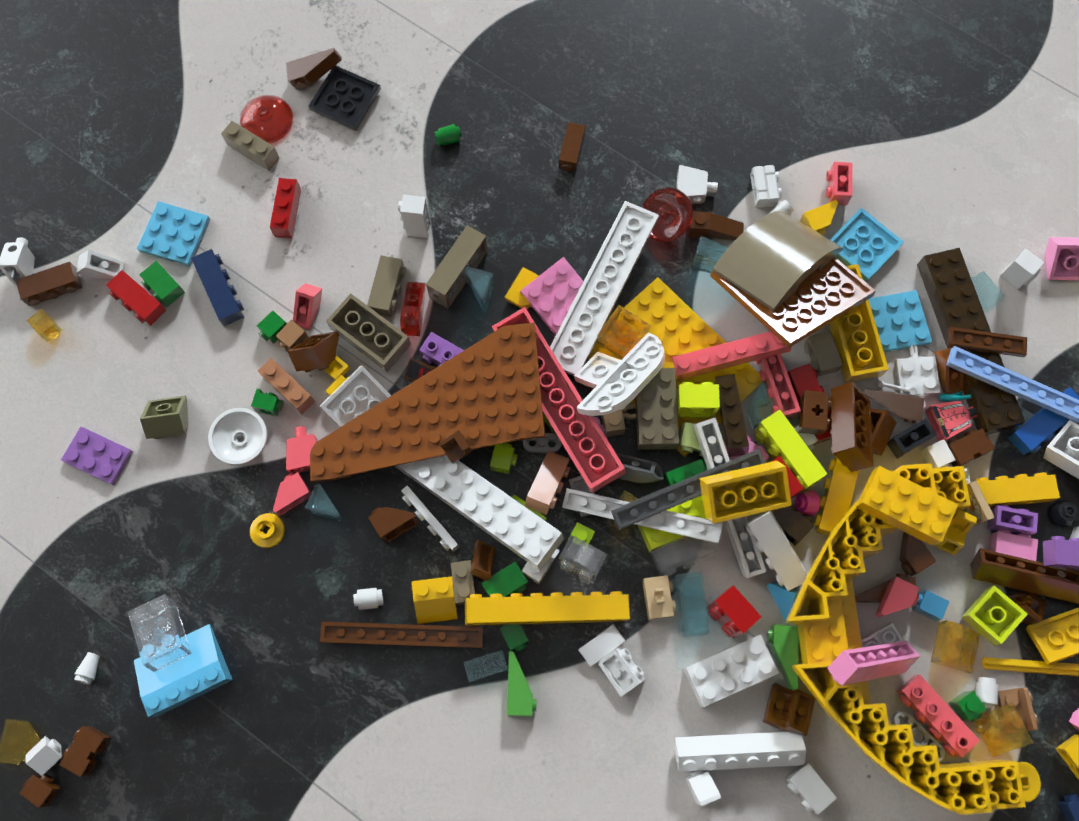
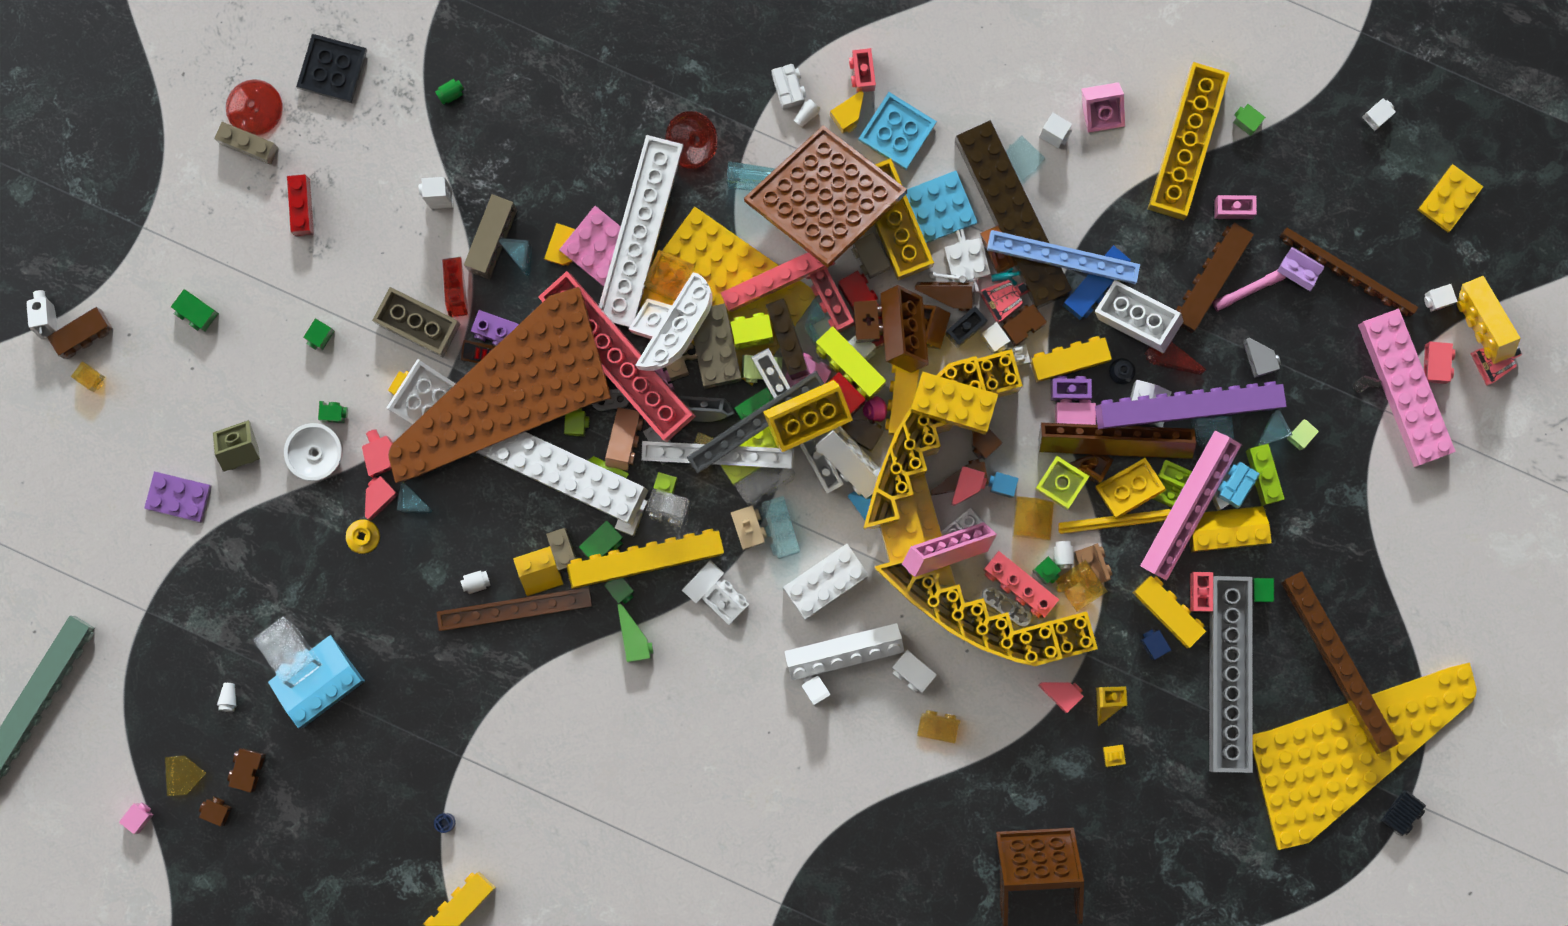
camera: 10 degrees left, 10 degrees up
white brick [26,736,62,776] -> none
white slope [76,250,124,279] -> none
red brick [106,270,167,326] -> none
medium azure plate [137,201,210,267] -> none
dark blue brick [191,249,245,327] -> none
nougat brick [258,358,315,415] -> none
medium nougat brick [276,320,308,351] -> none
slope [286,48,342,90] -> none
reddish brown slope [287,331,339,373] -> none
coral slope [292,283,323,329] -> none
yellow tile [324,356,350,380] -> none
dark tan brick [367,255,406,317] -> none
reddish brown slope [368,507,419,544] -> none
white plate [401,486,459,553] -> none
reddish brown panel [439,430,472,463] -> none
clear light blue tile [463,650,508,683] -> none
reddish brown tile [470,539,495,581] -> none
reddish brown brick [559,122,586,172] -> none
white torso [675,165,718,205] -> none
reddish brown slope [688,211,744,240] -> none
red brick [706,585,762,639] -> none
dark tan slope [712,211,843,311] -> none
reddish brown slope [762,683,815,736] -> none
bright green slope [767,625,799,690] -> none
yellow brick [936,509,977,556] -> none
reddish brown tile [947,327,1027,358] -> none
tan tile [964,481,994,527] -> none
yellow piece [1018,762,1041,802] -> none

